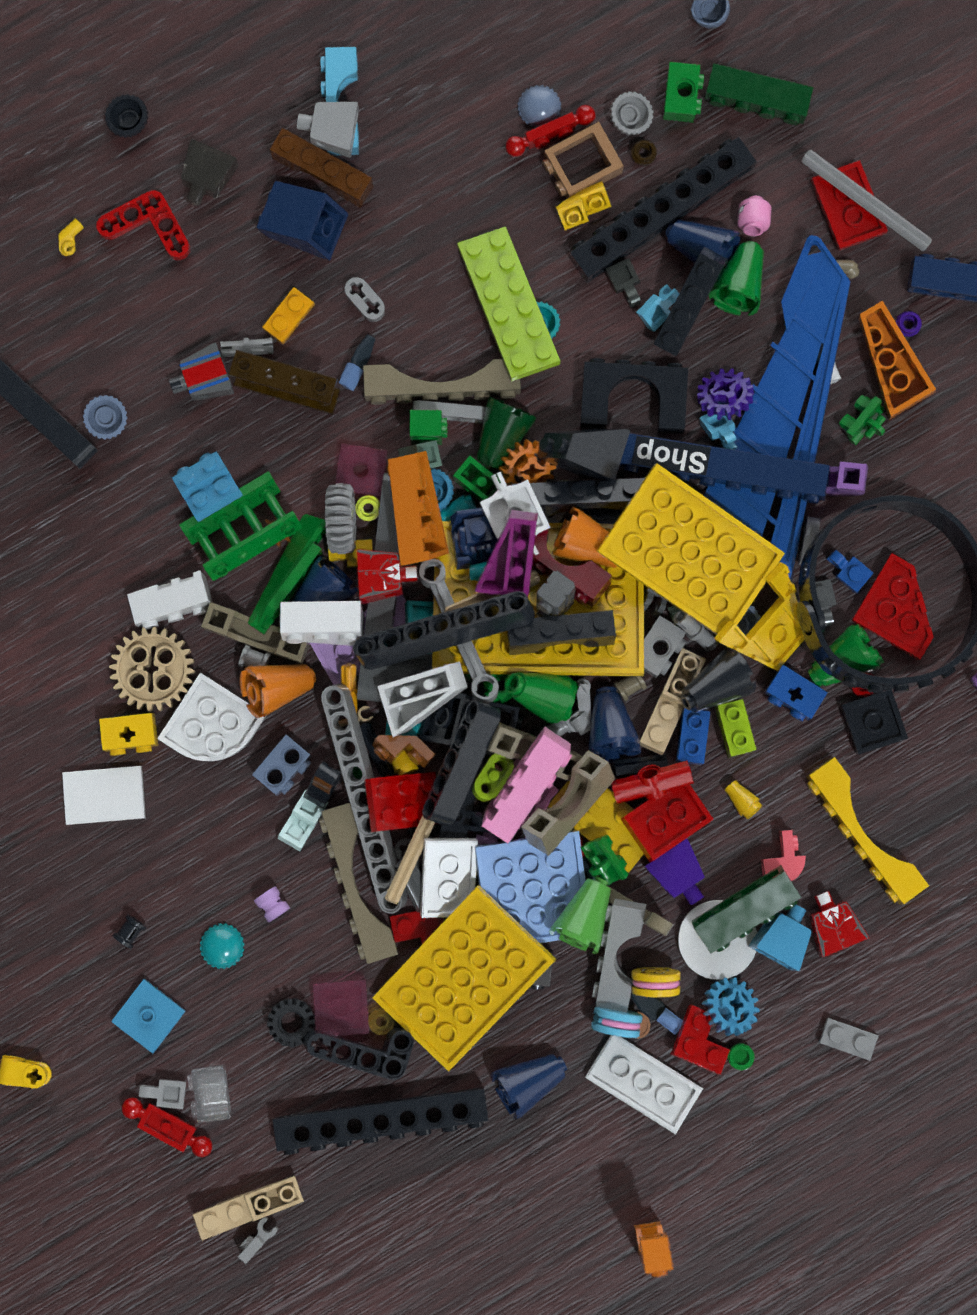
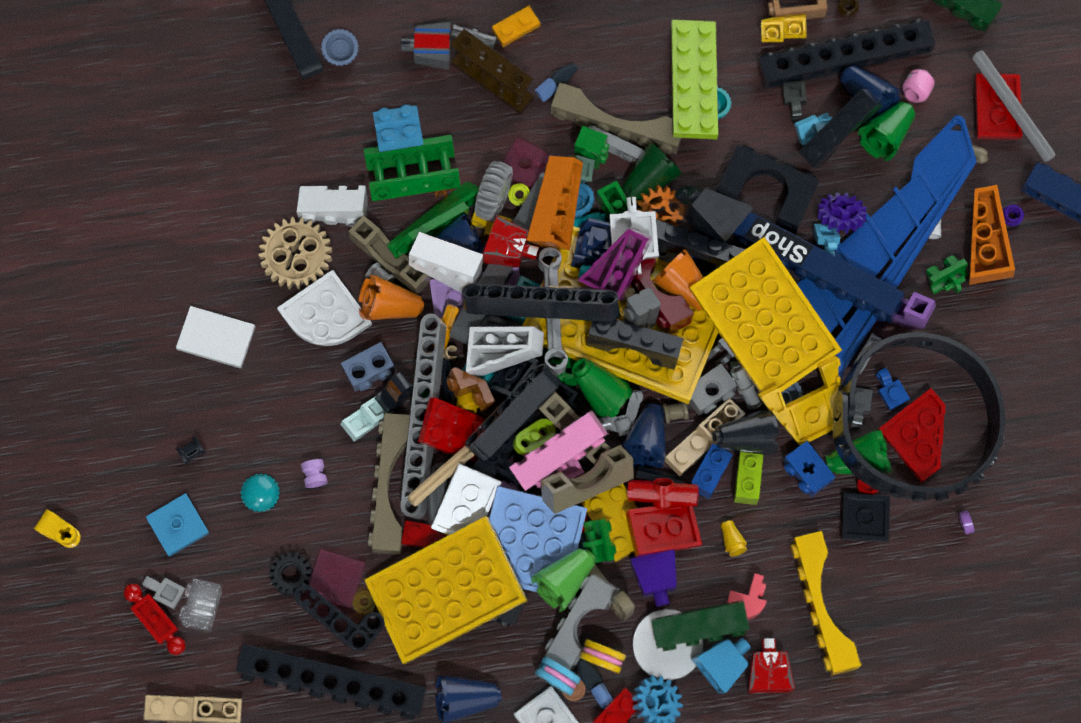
camera: 20 degrees right, 10 degrees down
yellow brick [99,713,158,756] -> none
light grey beam [345,277,385,322] -> none

